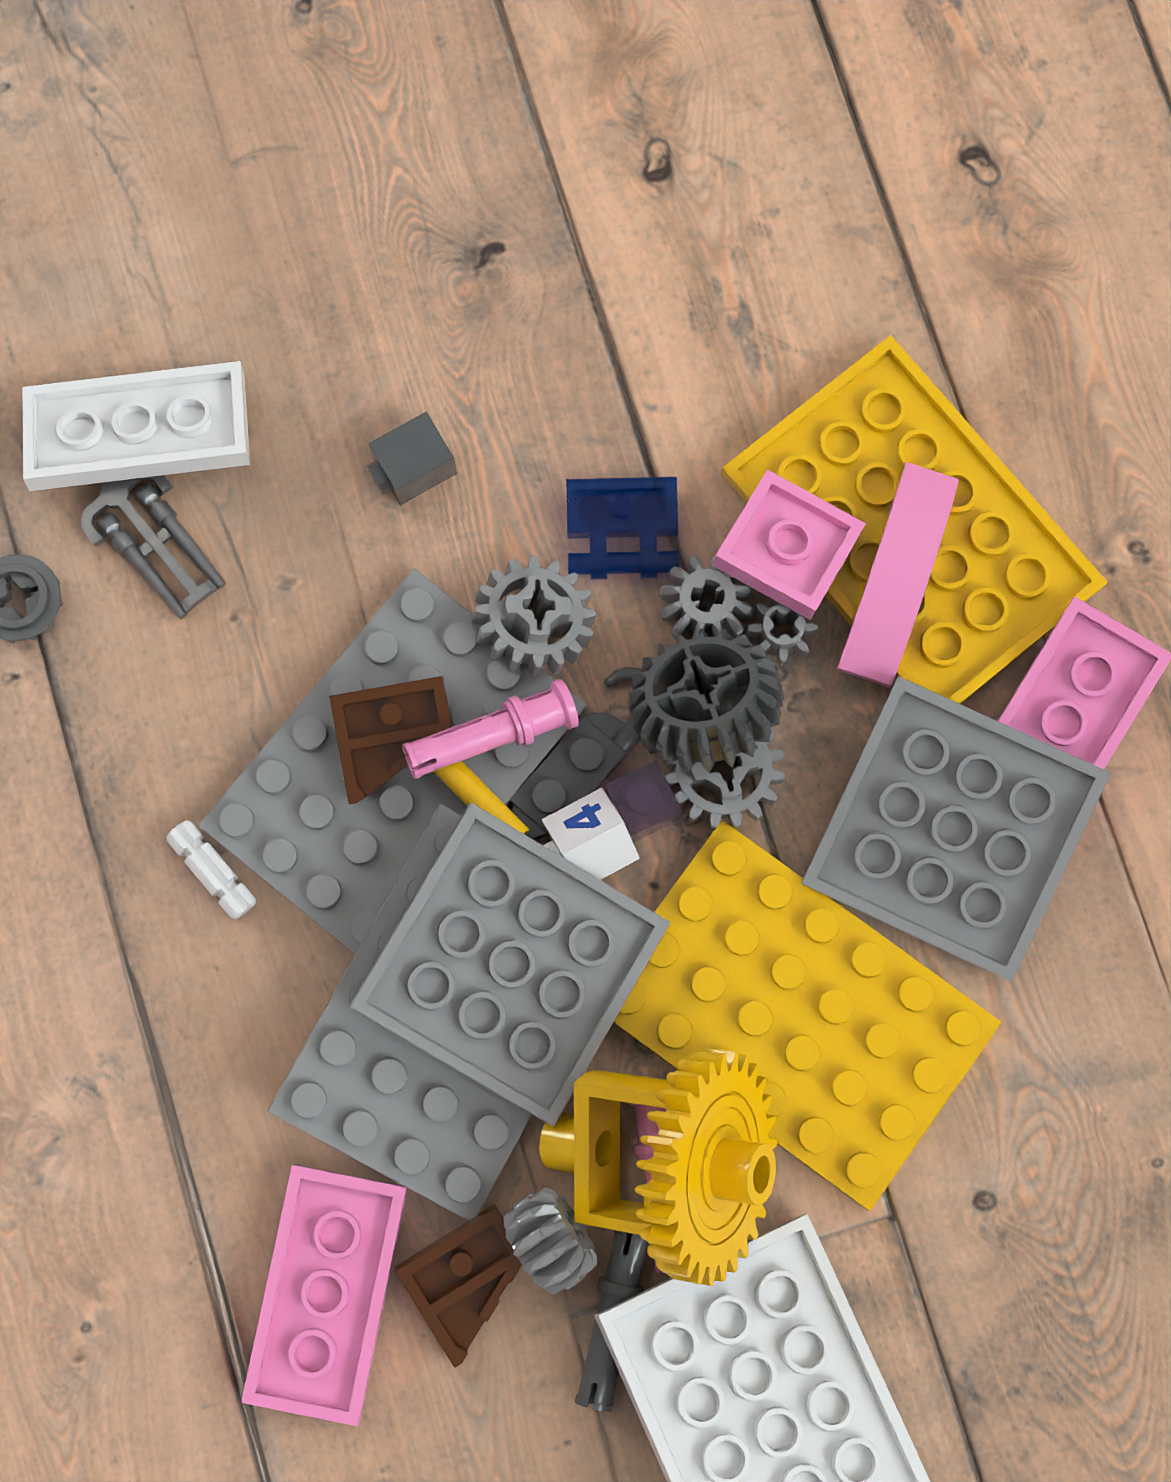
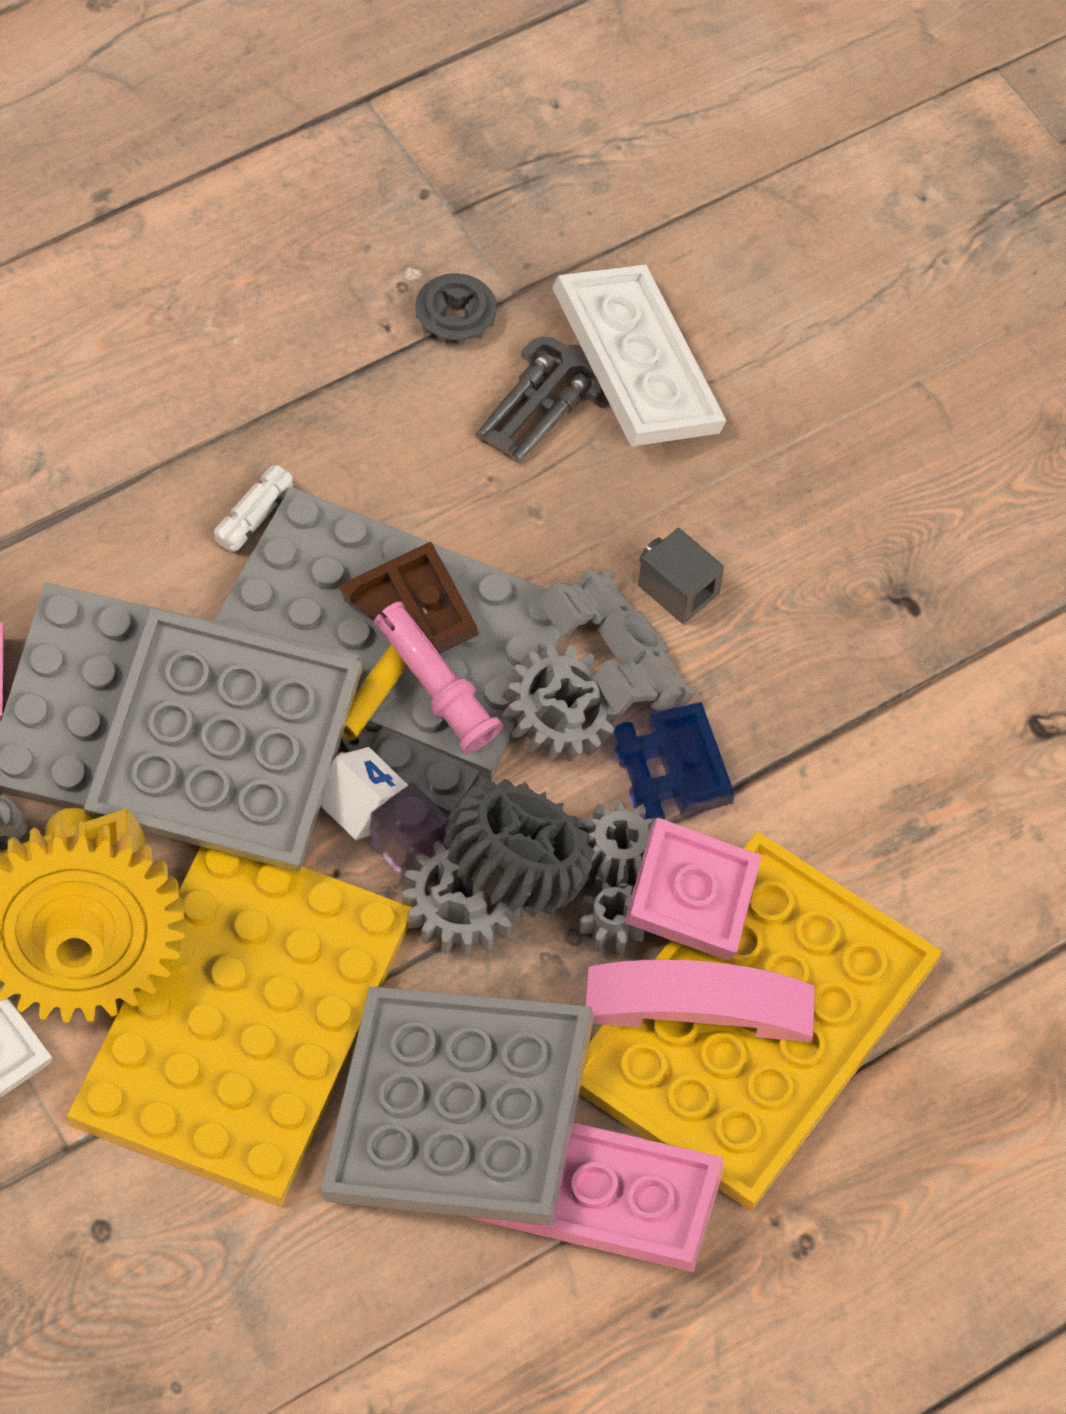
camera: 70 degrees right, 20 degrees down
none -> light grey piece [538,570,698,715]

